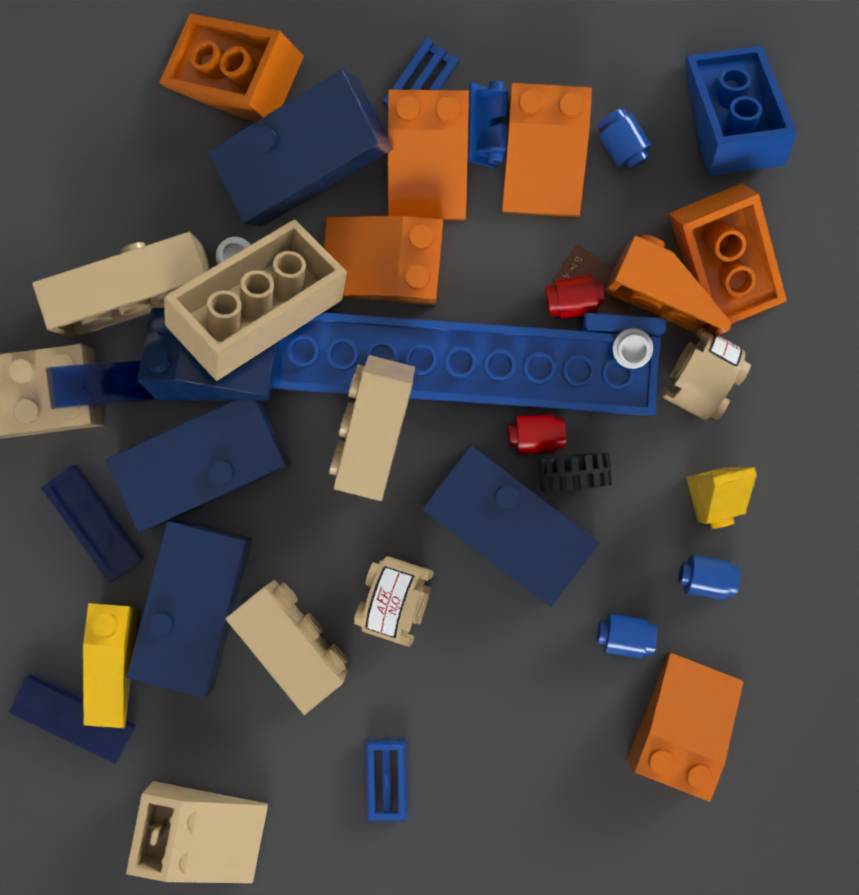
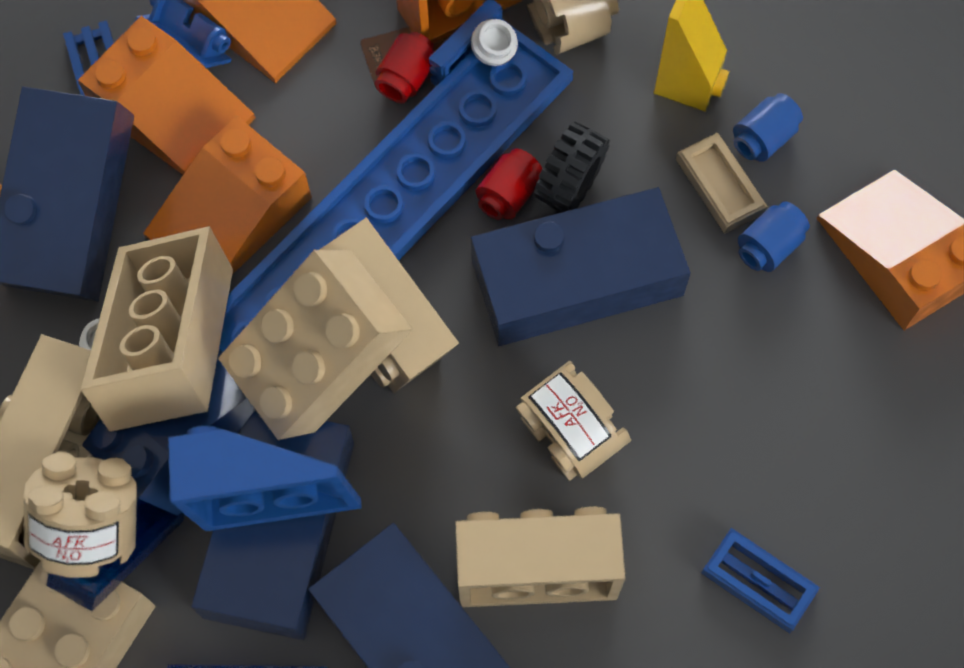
camera: 55 degrees left, 20 degrees down
none -> tan brick [23,452,137,578]
none -> blue slope [169,426,362,531]
none -> tan brick [218,250,413,440]
none -> tan tile [676,132,768,234]

